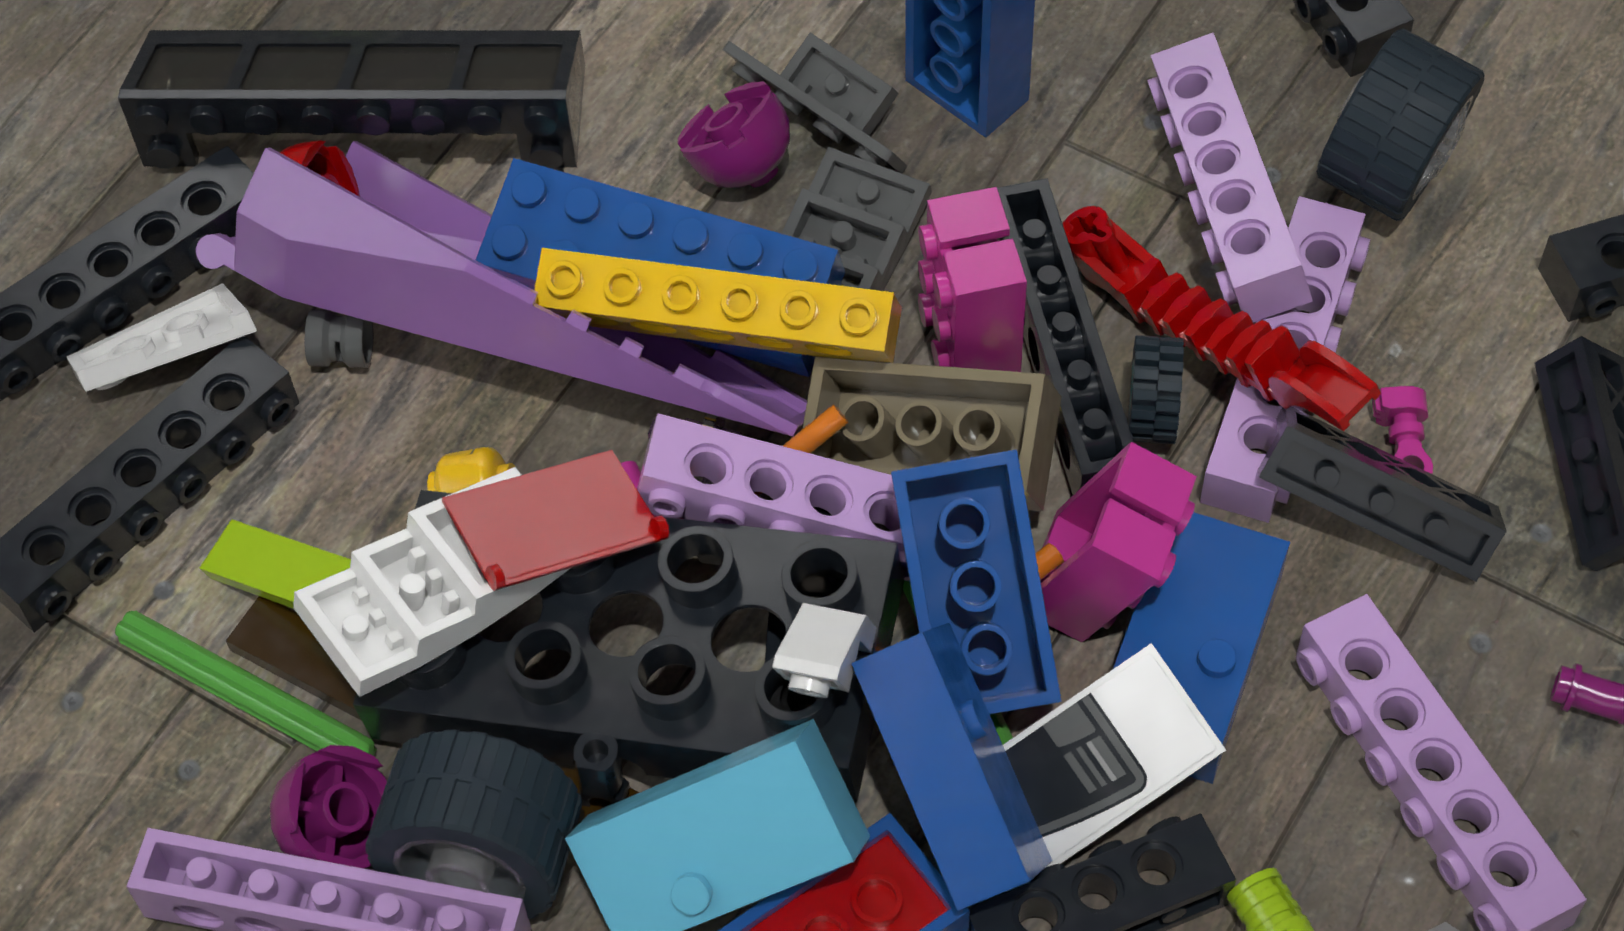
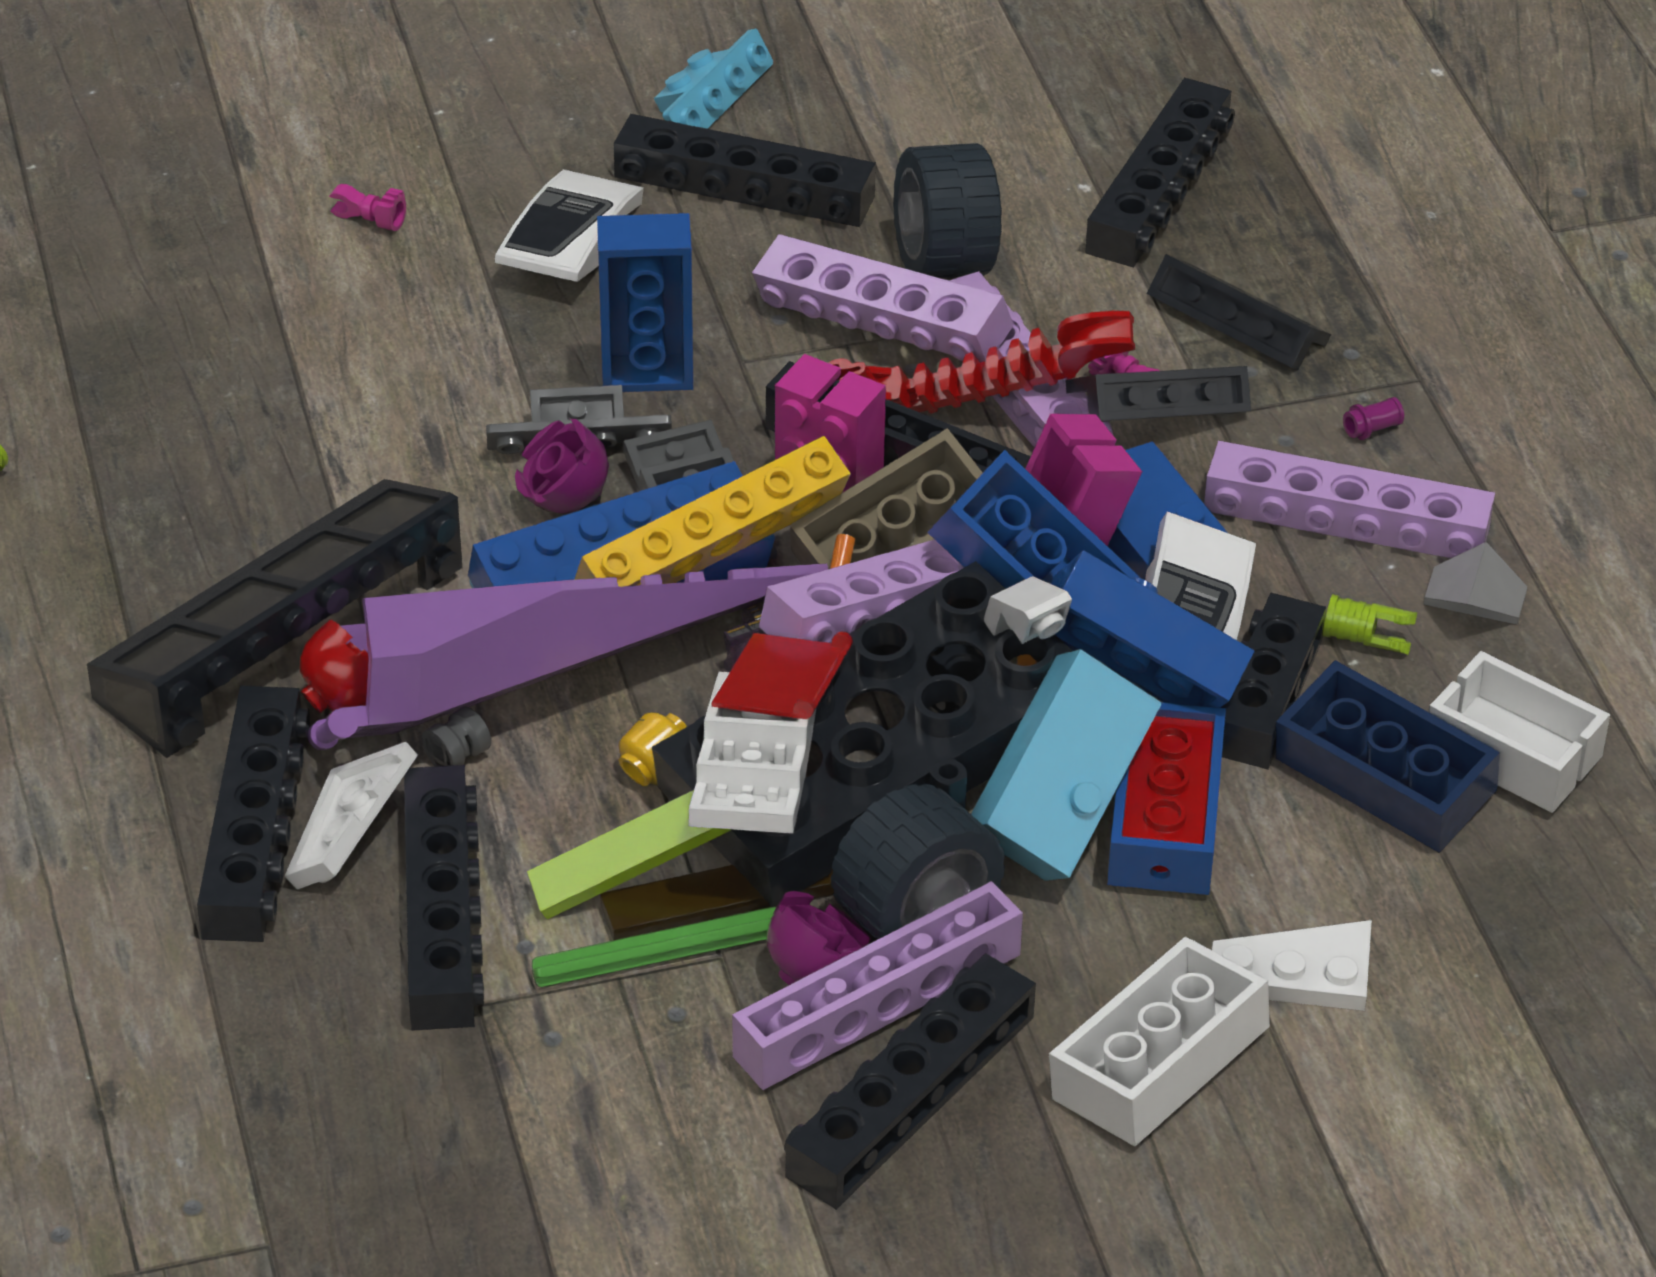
camera: 50 degrees left, 15 degrees down
black wheel [1128,335,1184,444] -> none

